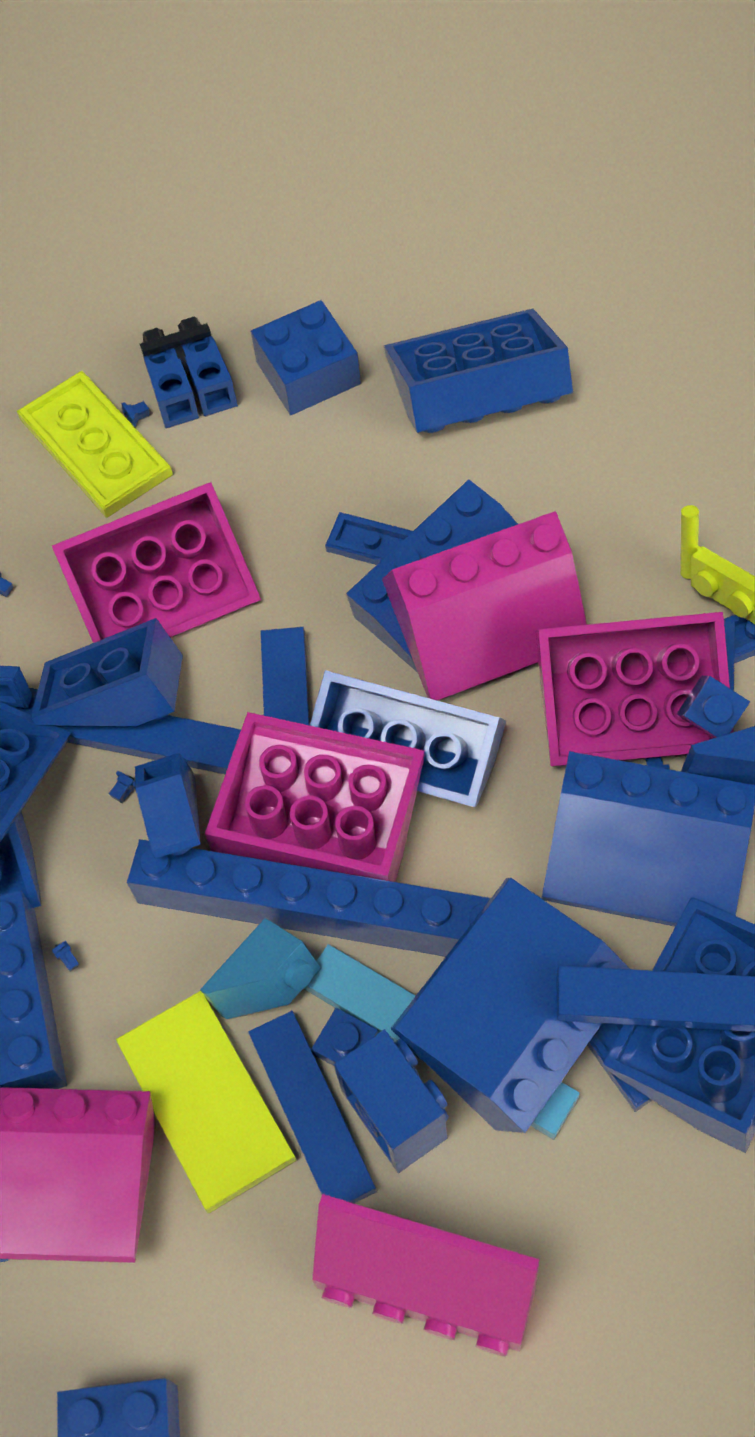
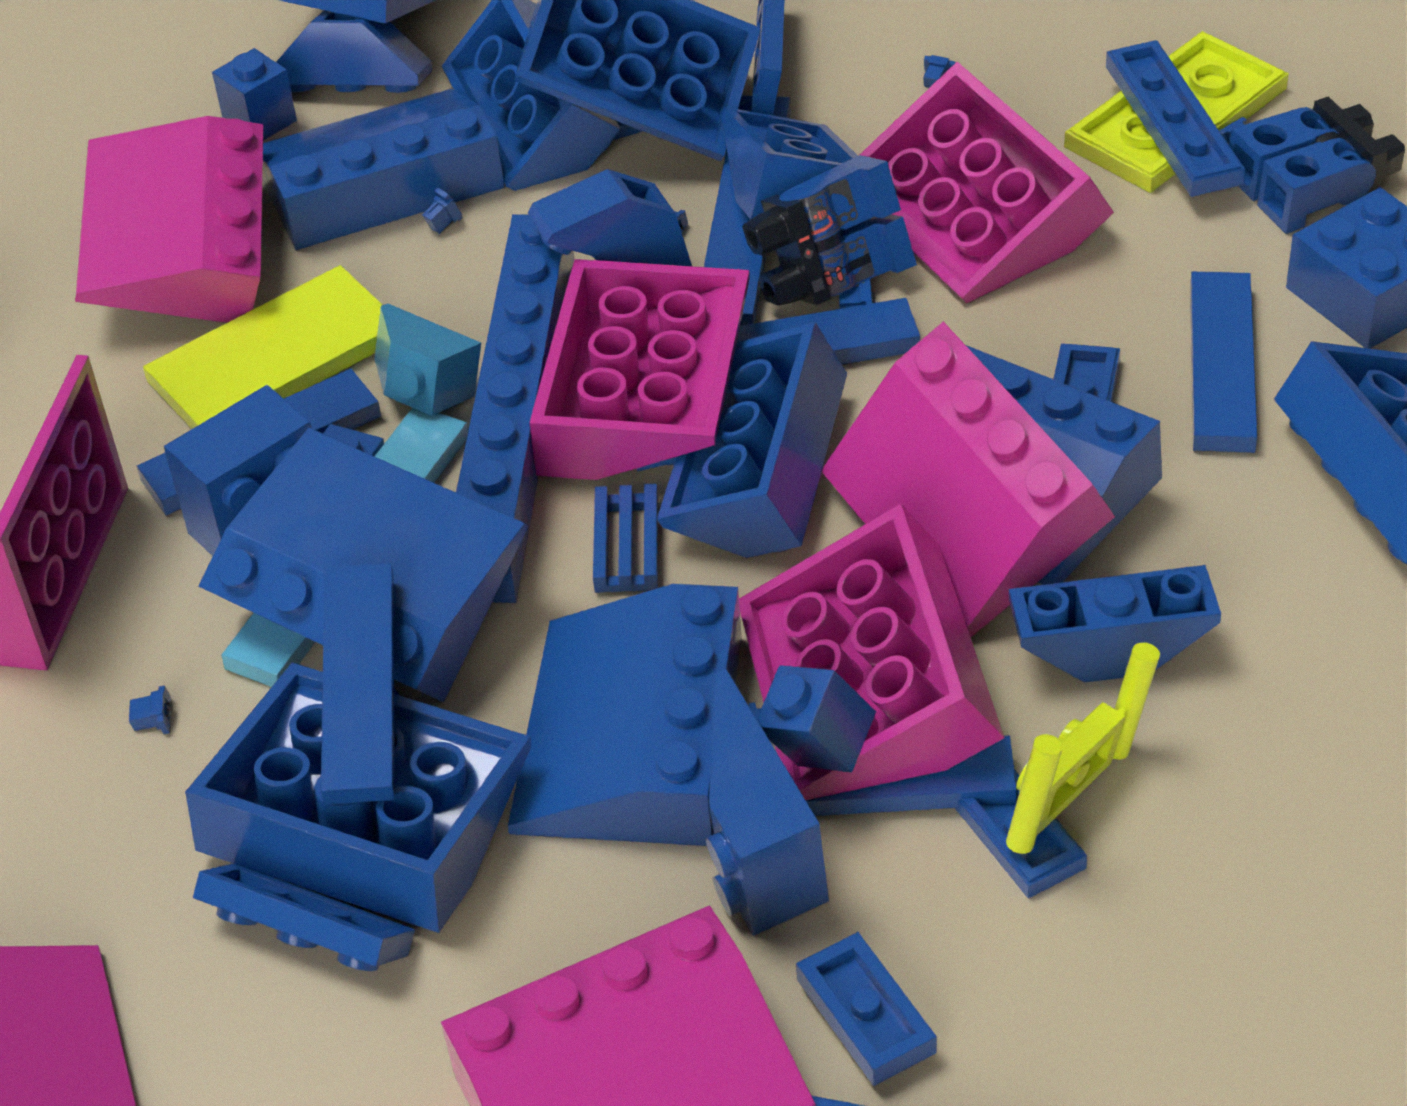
camera: 80 degrees right, 15 degrees down
none -> blue piece [129,685,172,735]
none -> blue tile [593,484,658,593]
none -> hips [742,155,917,306]
none -> blue piece [839,279,876,309]
none -> blue slope [1008,565,1221,683]
none -> blue tile [1106,40,1245,197]
none -> blue tile [1190,271,1257,453]

